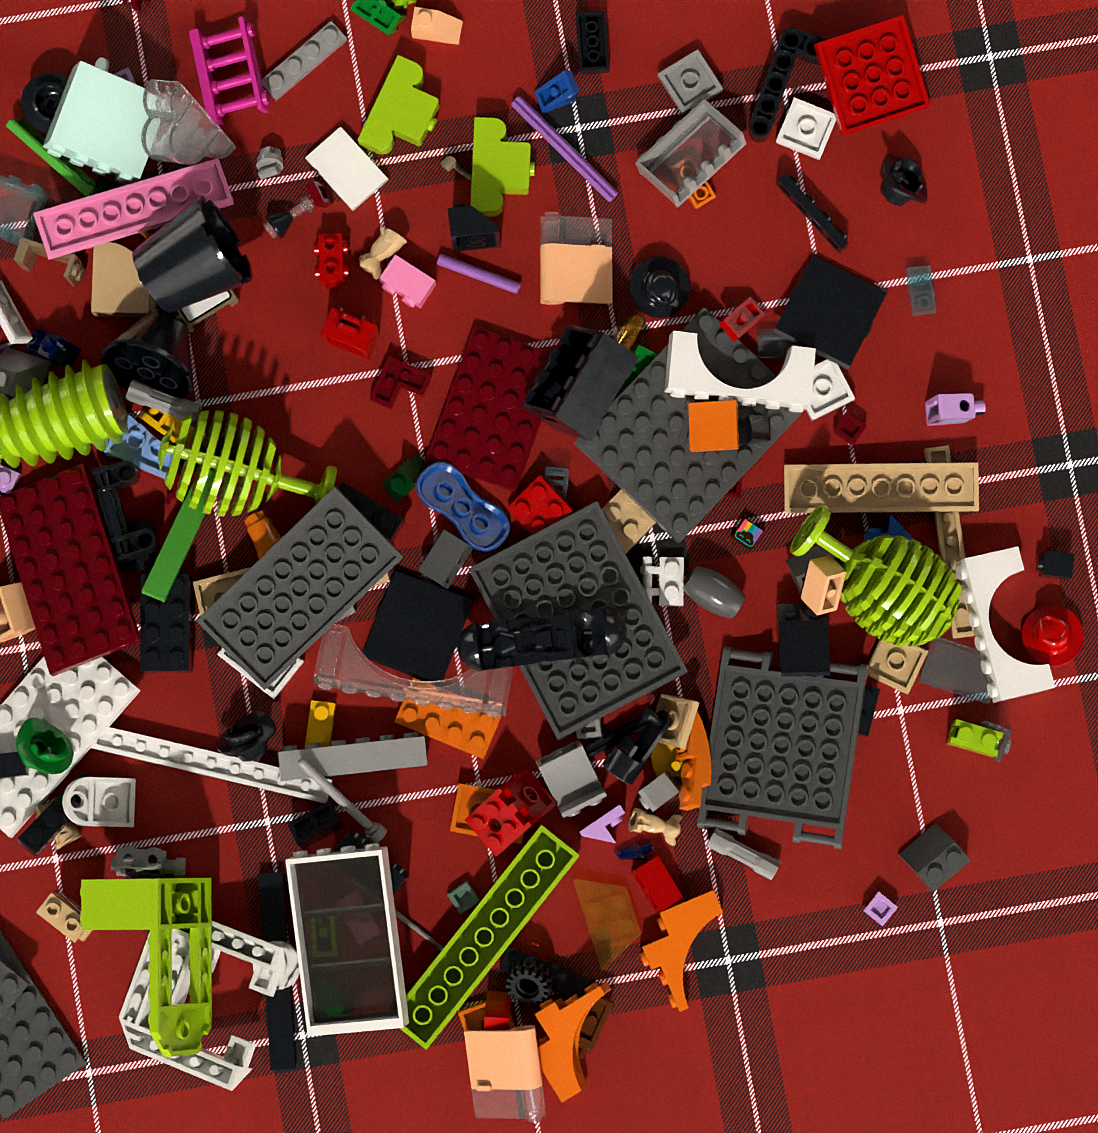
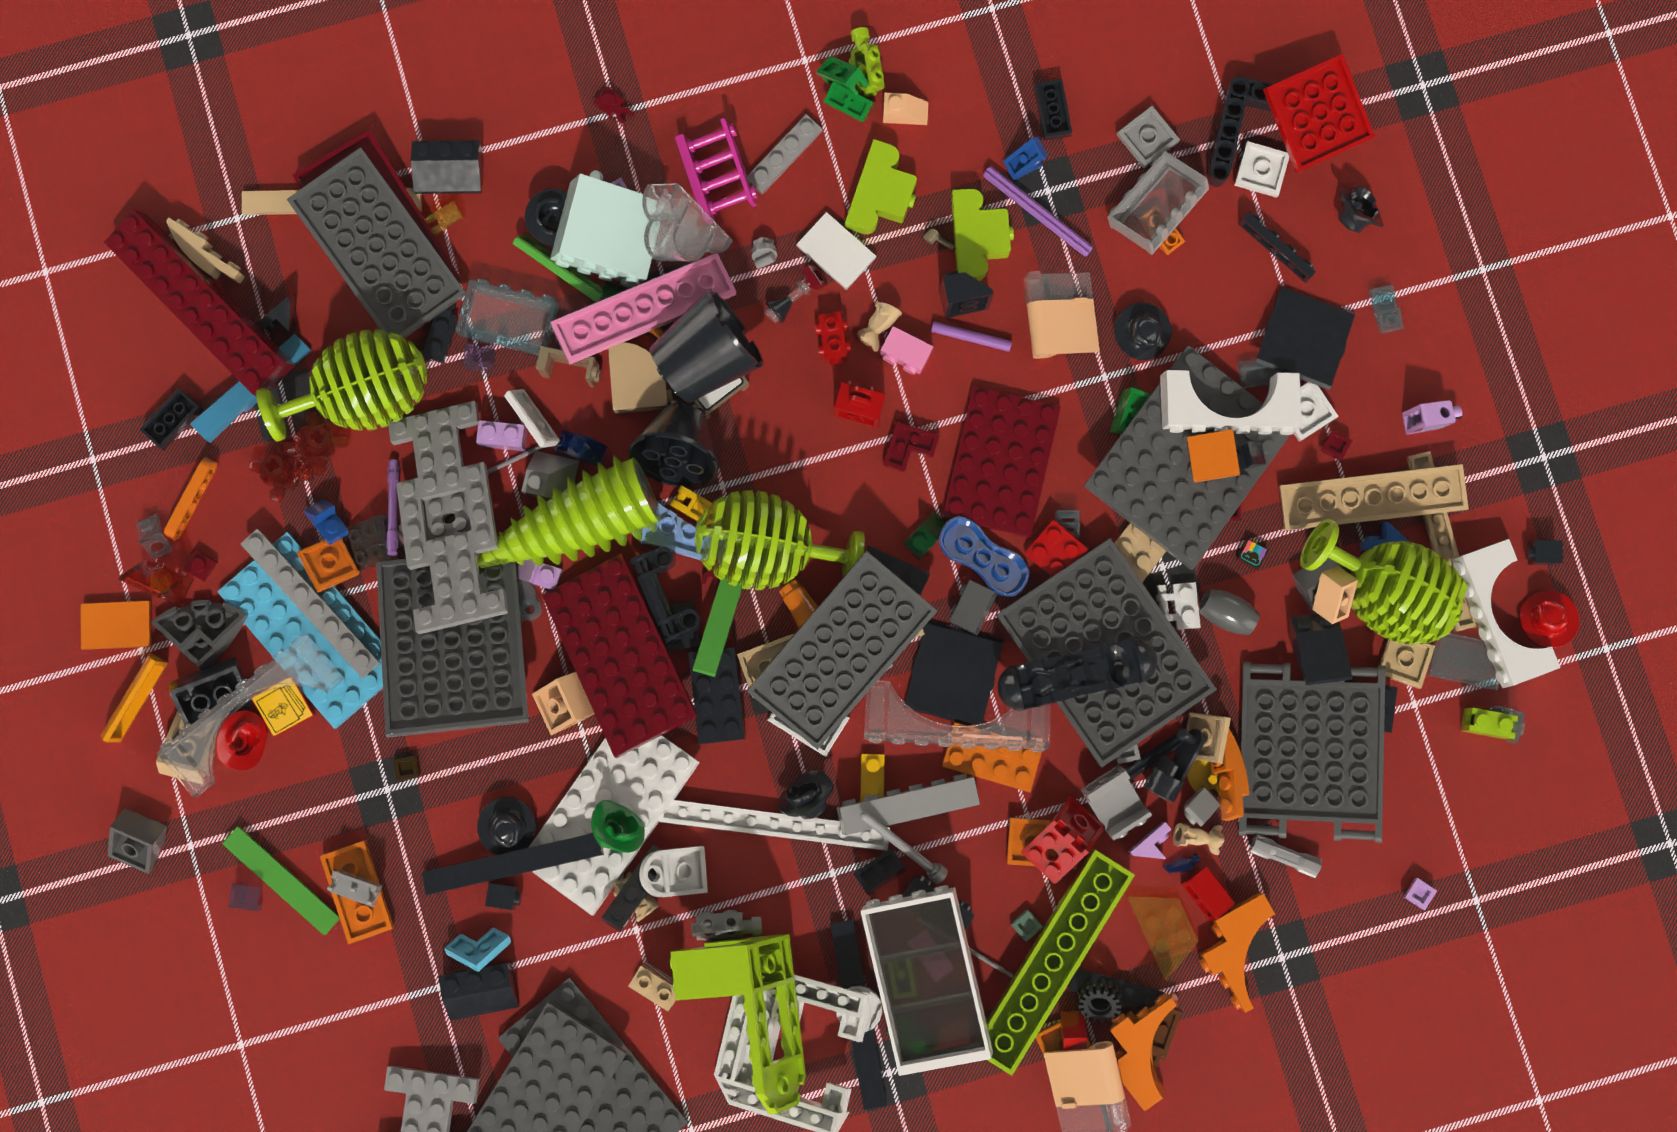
camera: 10 degrees left, 0 degrees up
light grey axle [125,379,201,425] -> none
black container [522,325,639,441] -> none
clear yellow hinge [613,315,644,350] -> none
red plate [719,296,766,342] -> none
dark grey slope [898,823,971,892] -> none

